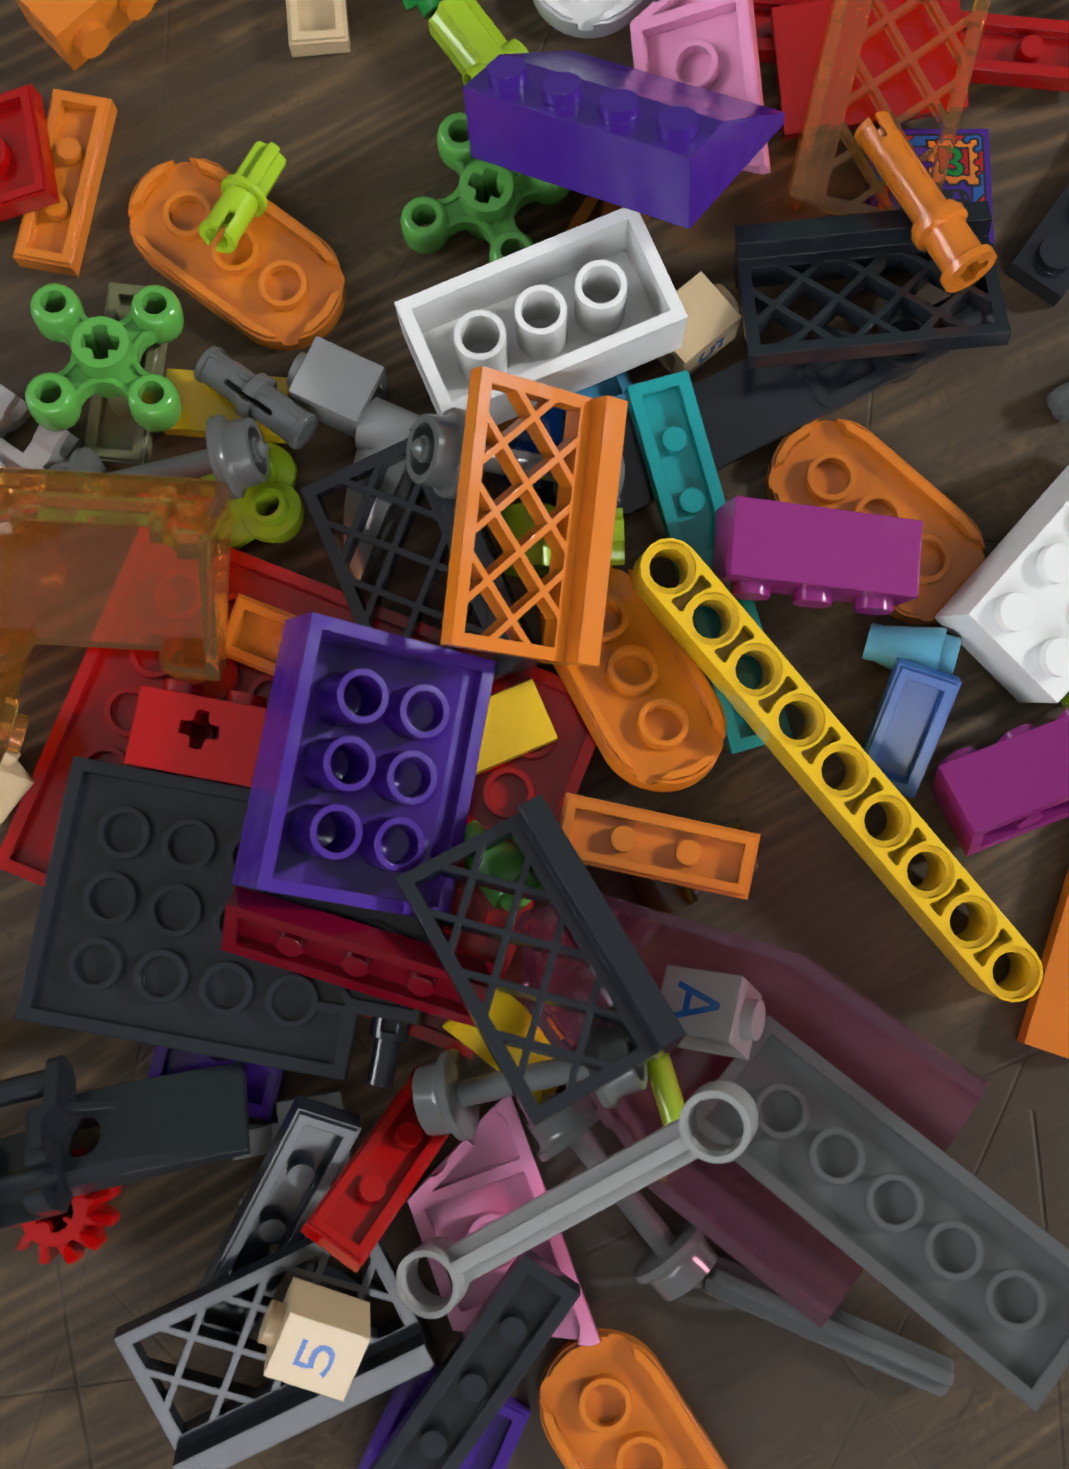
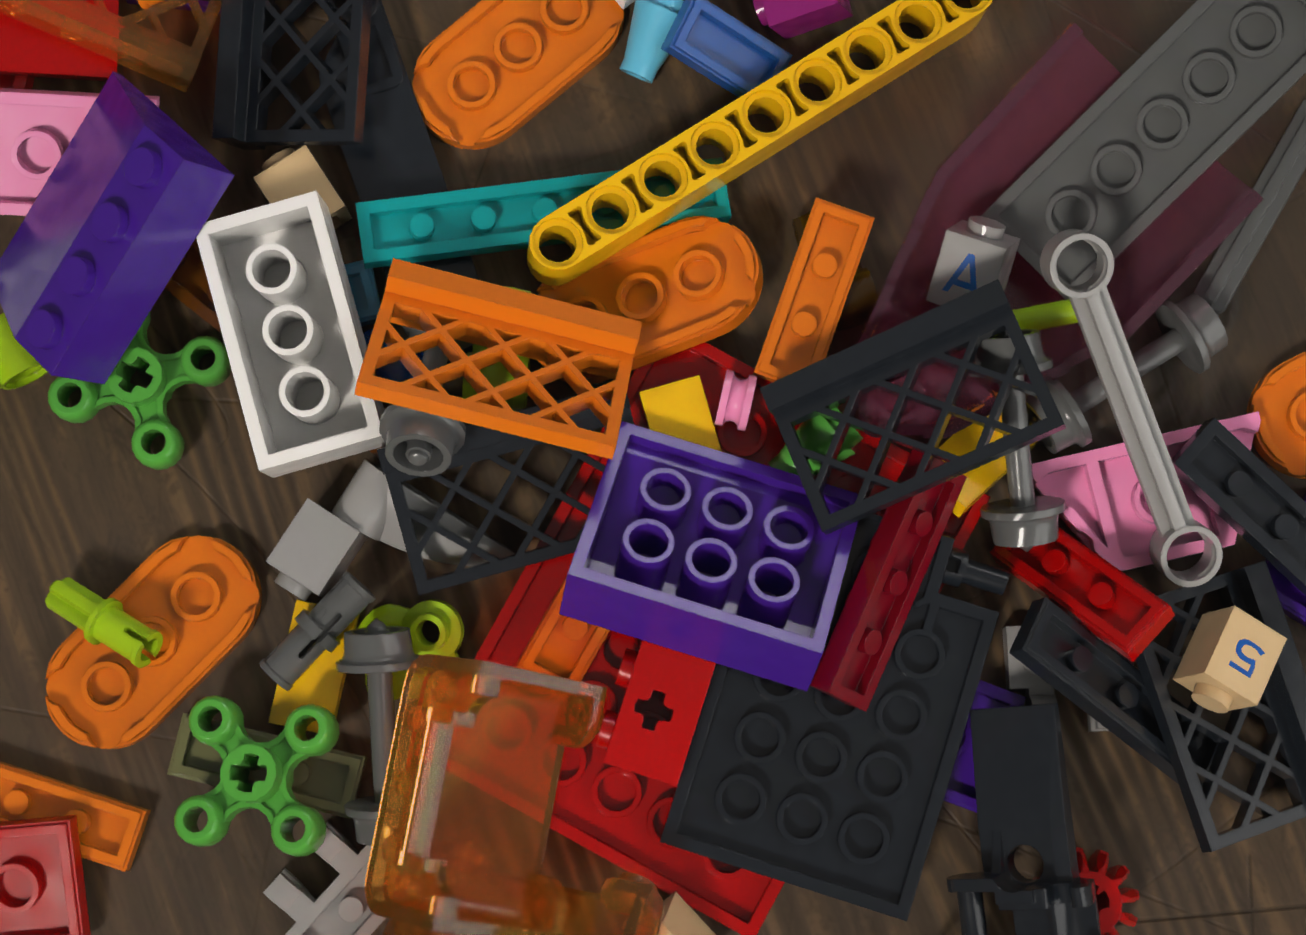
camera: 85 degrees left, 0 degrees up
magenta brick [711,496,923,615] -> none
none -> bright pink bush [714,370,757,431]

